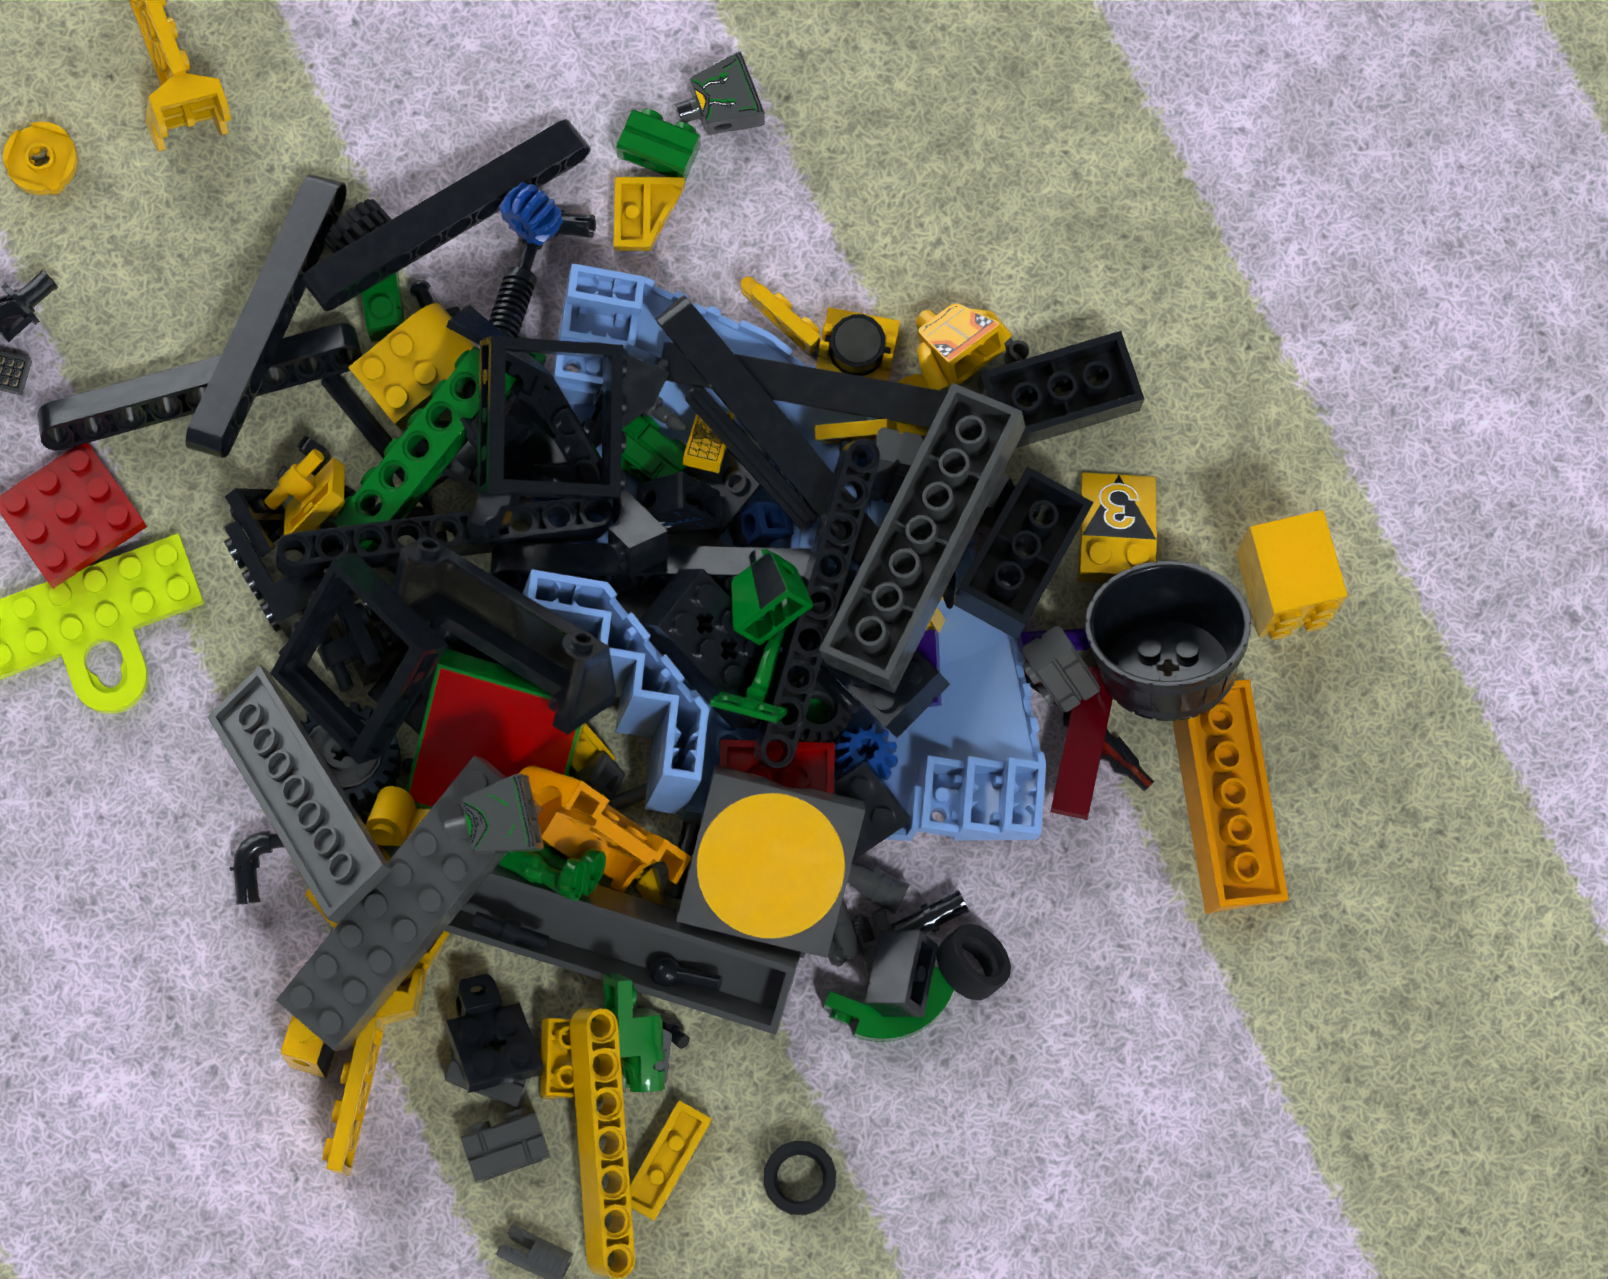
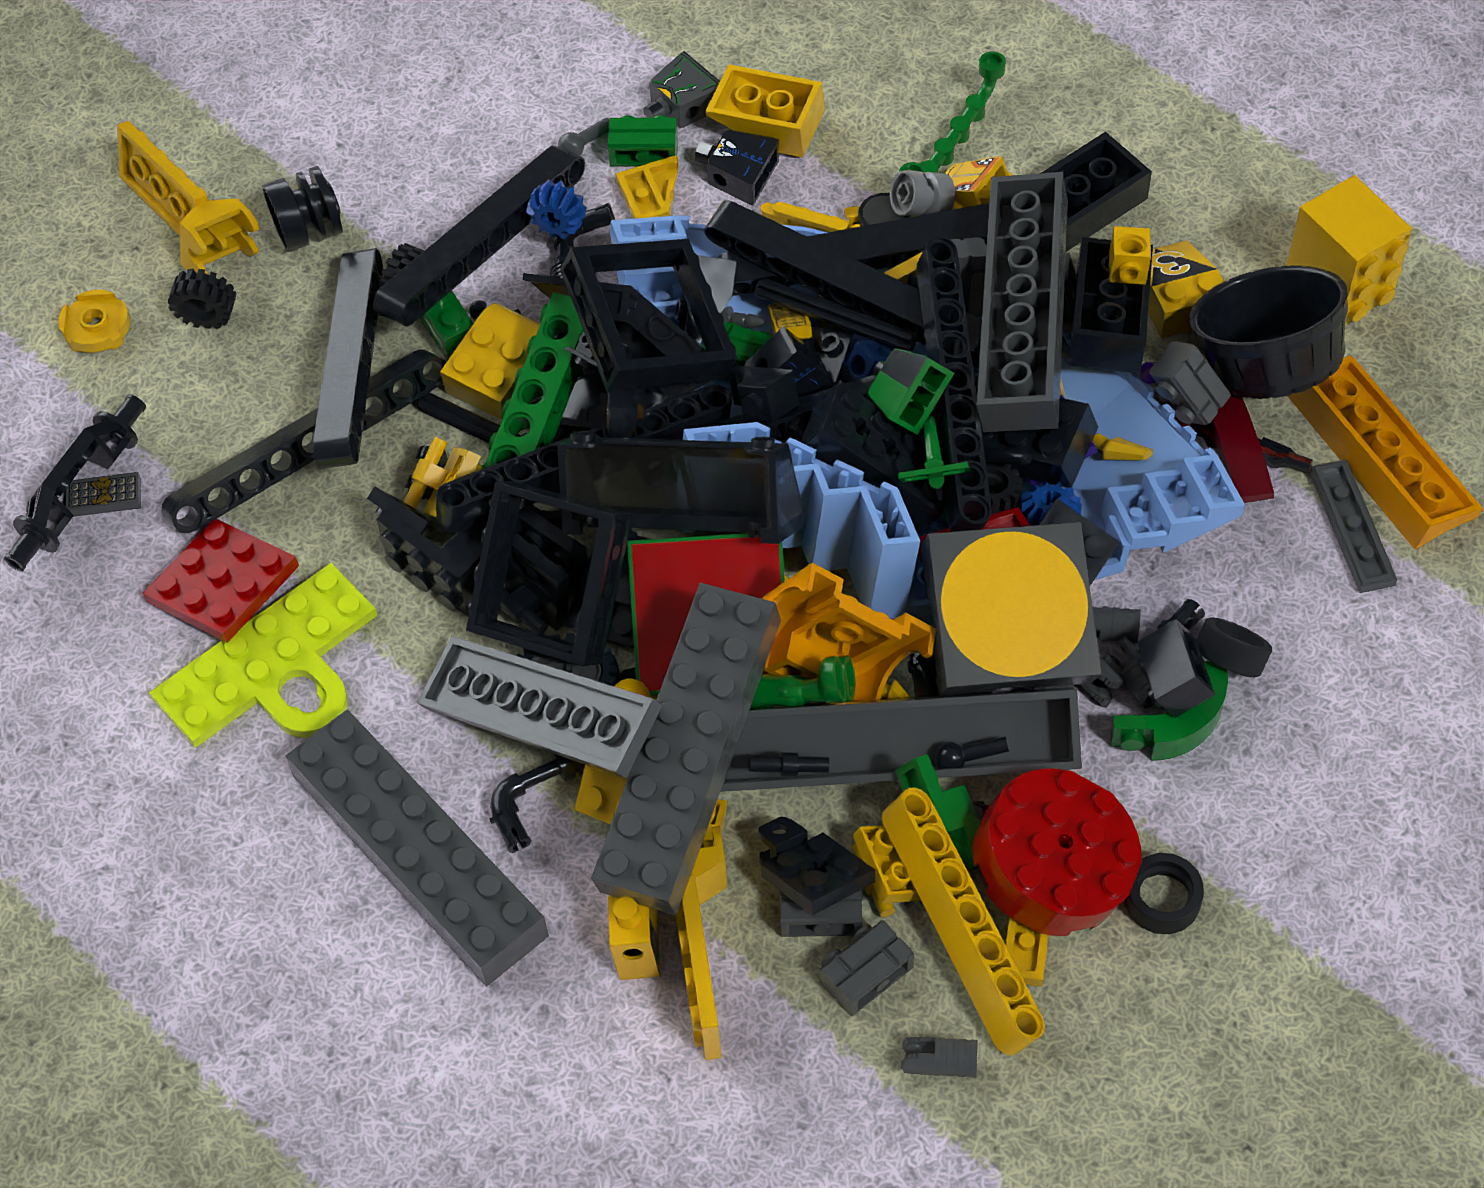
camera: 15 degrees left, 20 degrees down
dark grey torso [445,774,544,854] -> none
none -> black tyre [168,269,236,329]
none -> black wheel [262,166,343,252]
none -> dark grey brick [285,709,549,987]
none -> dark grey bar [558,118,610,156]
none -> black torso [695,130,779,206]
none -> yellow slope [706,64,825,158]
none -> light grey wheel [890,170,955,217]
none -> green bar [899,51,1006,173]
none -> red piece [972,768,1142,936]
none -> yellow bar [1092,433,1153,460]
none -> yellow brick [1109,226,1151,285]
none -> dark grey tile [1310,460,1398,593]

